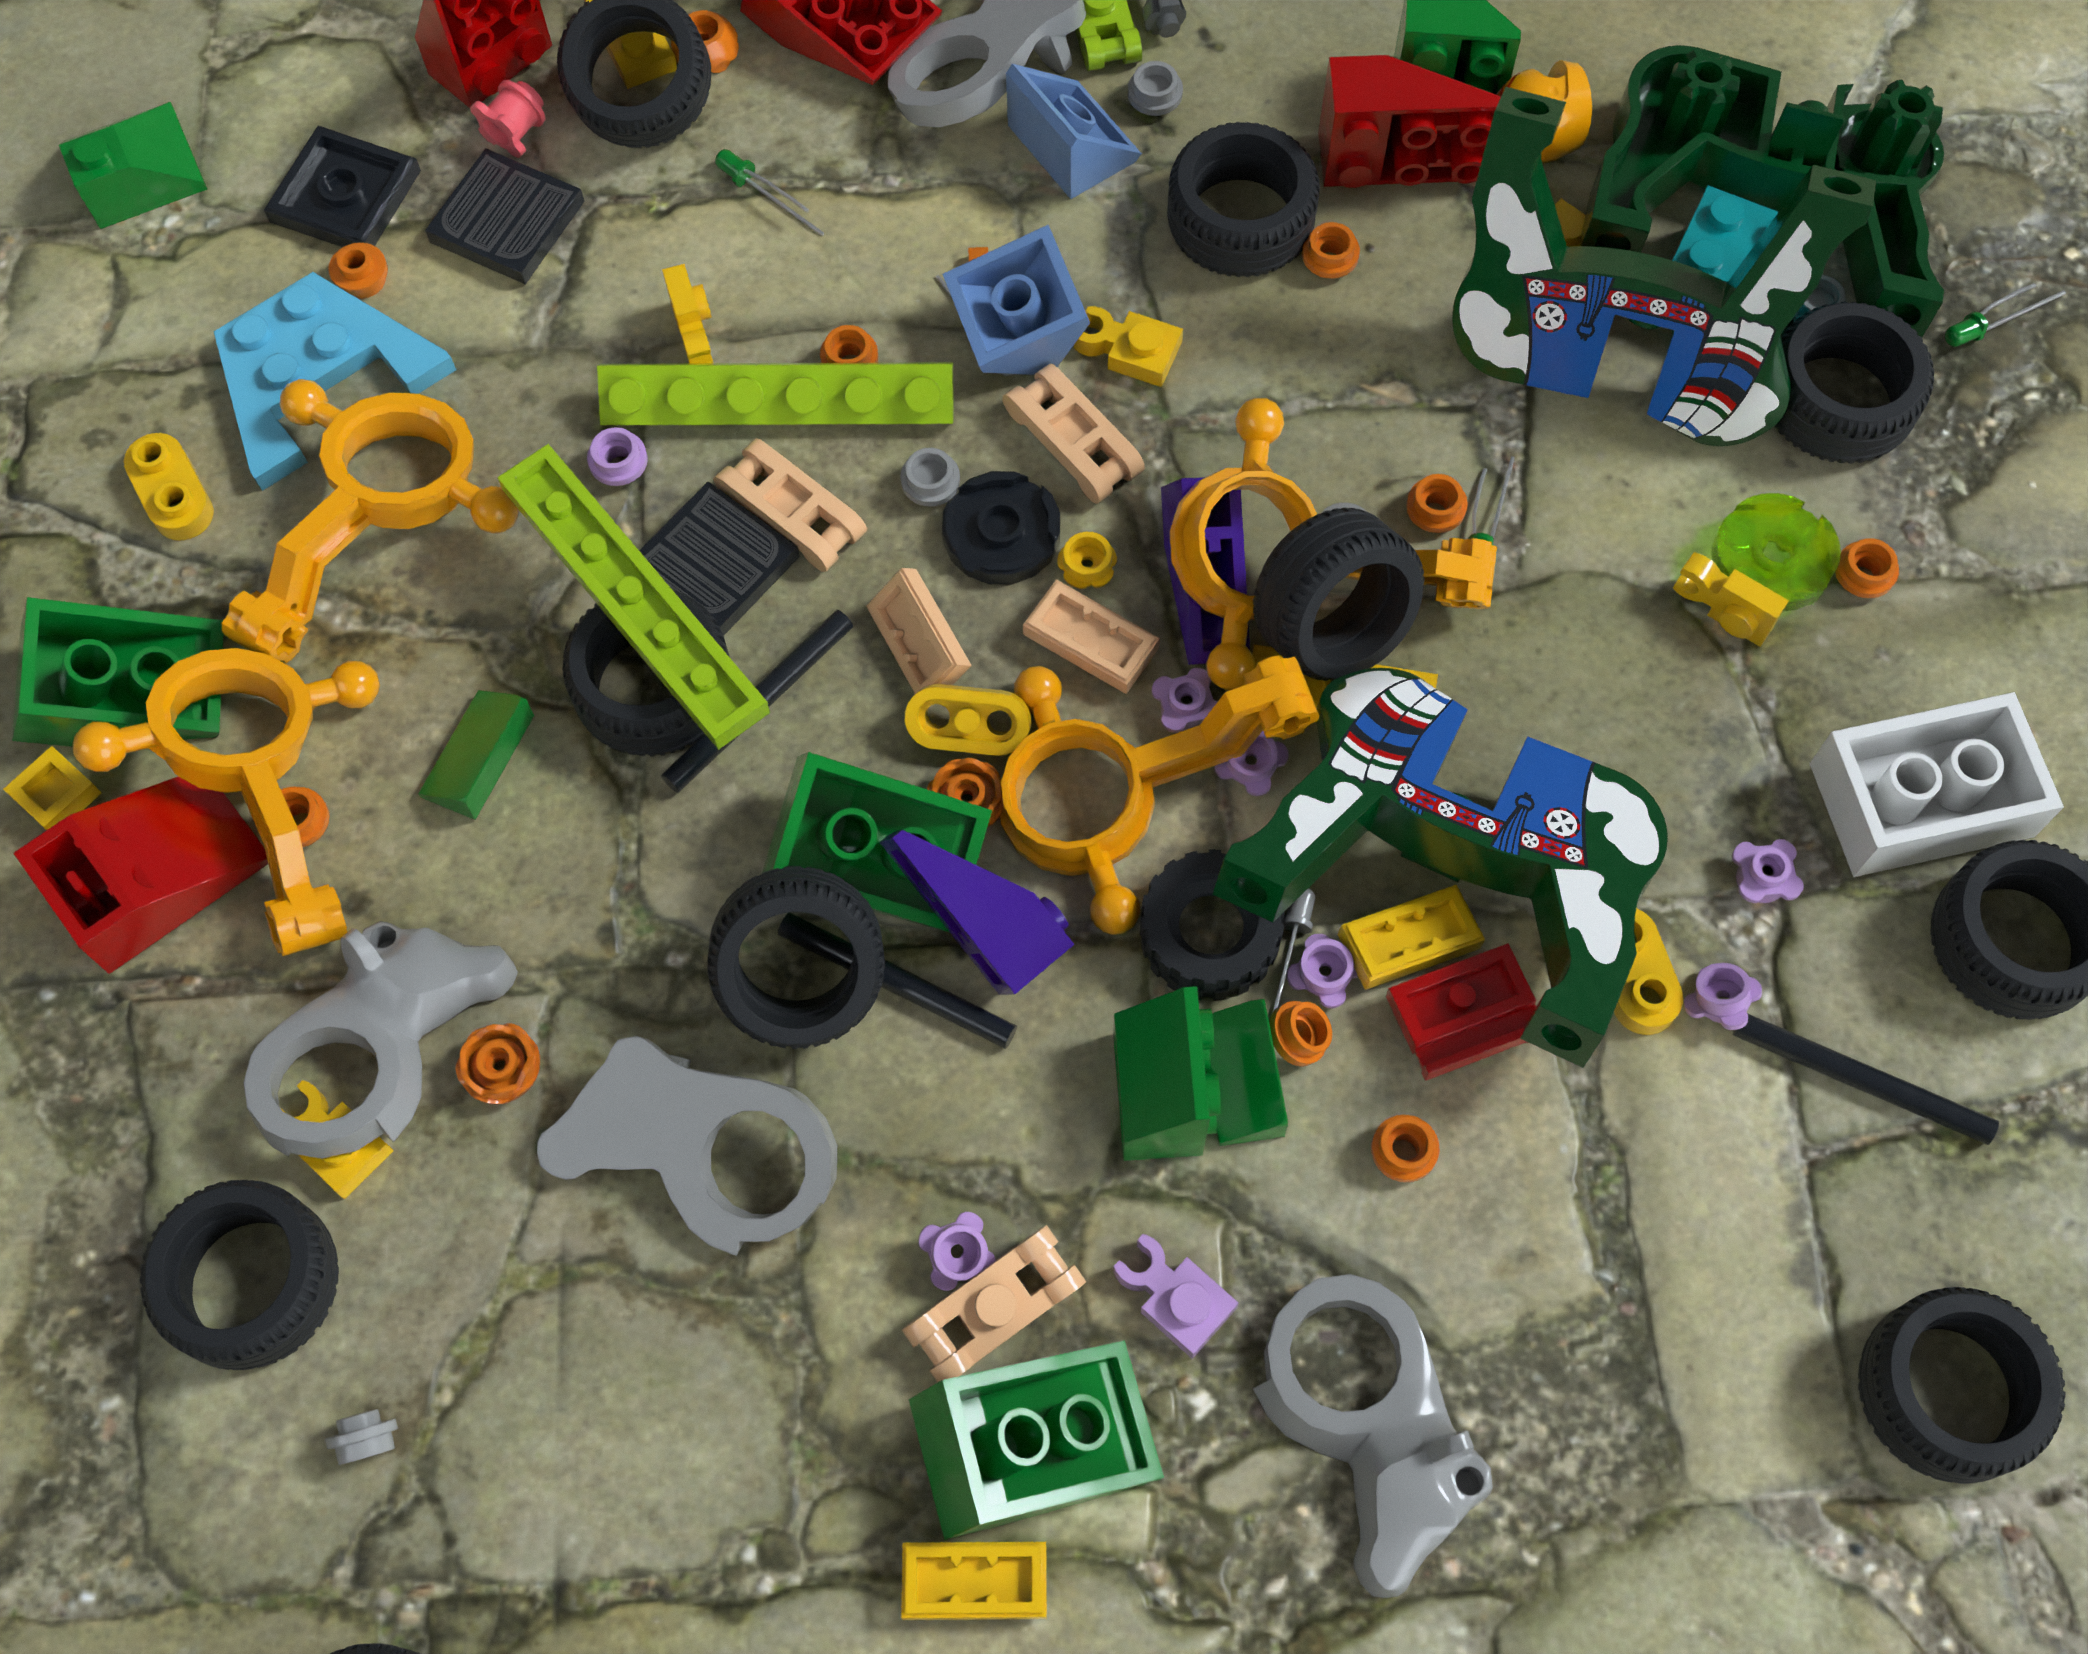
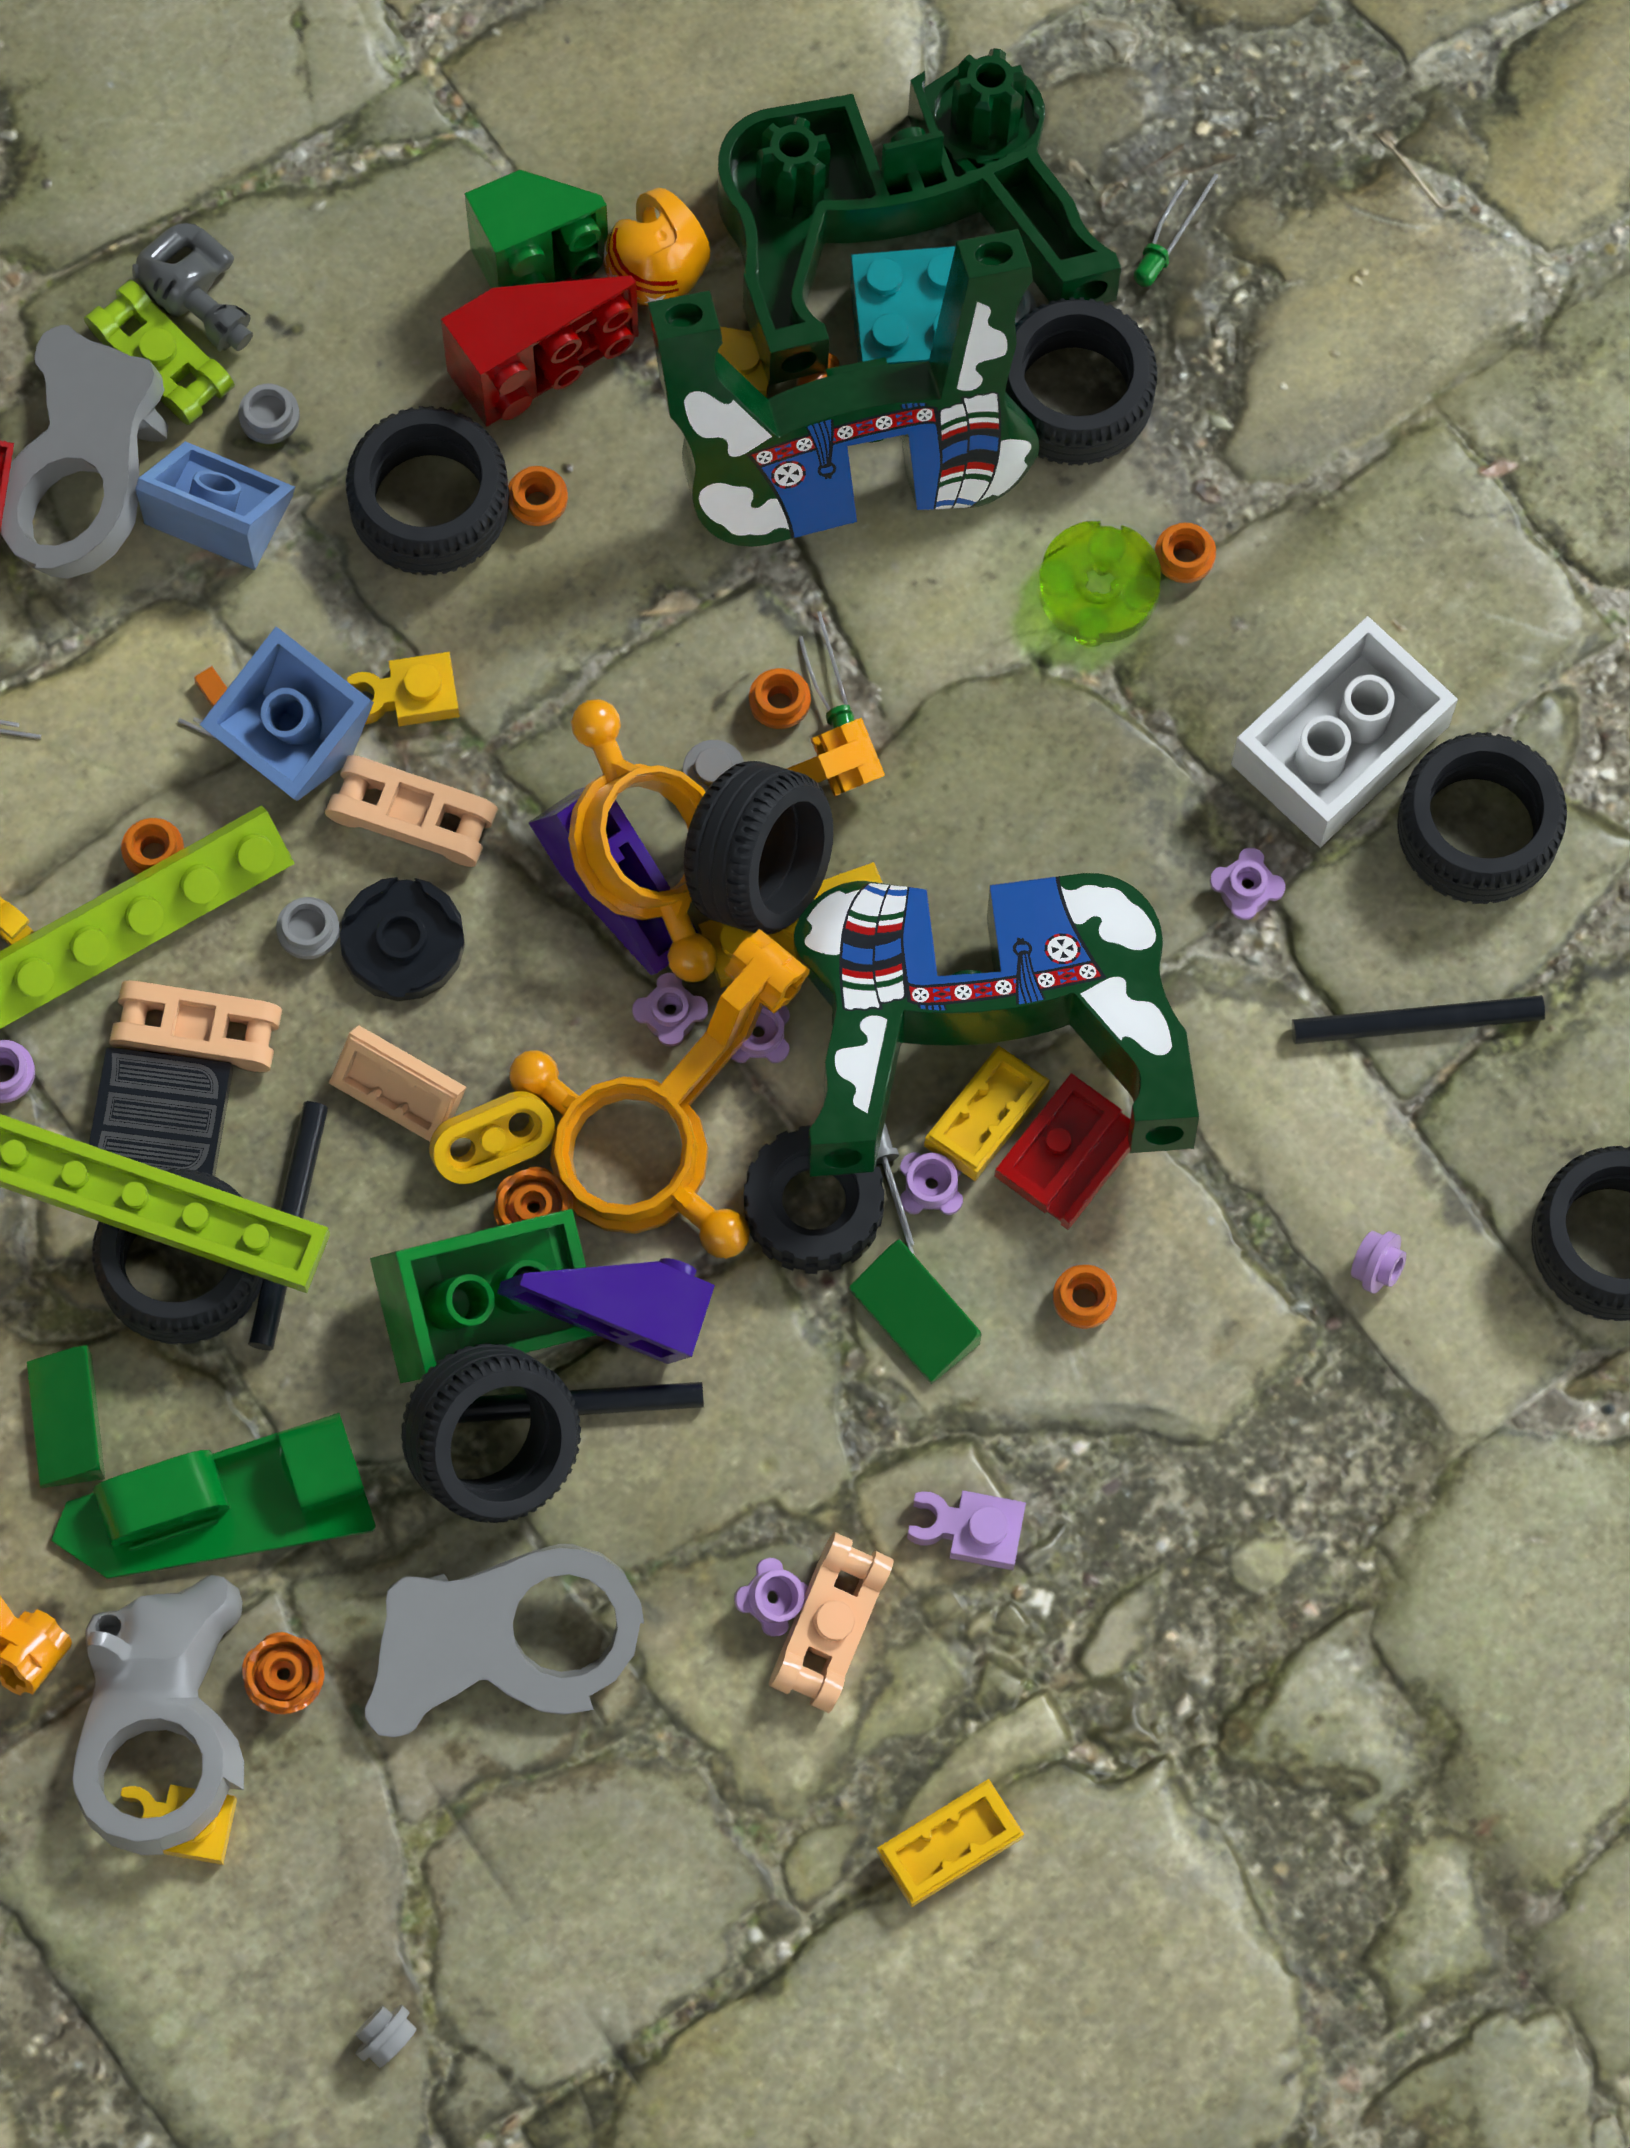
camera: 35 degrees left, 5 degrees up
black tyre [140,1180,339,1370] -> none
green slope [908,1340,1164,1540] -> none
light nougat plate [1023,579,1160,694] -> none
yellow plate [1057,531,1117,589] -> none
green slope [1113,986,1221,1161] -> none
light grey animal [1253,1274,1493,1598] -> none
orange plate [1269,1001,1332,1067] -> none
yellow plate [1614,908,1683,1035] -> none
yellow plate [1673,552,1789,647] -> none
lavender plate [1684,963,1762,1030] -> none
none -> green panel [51,1413,376,1579]
none -> lavender plate [1351,1231,1406,1294]

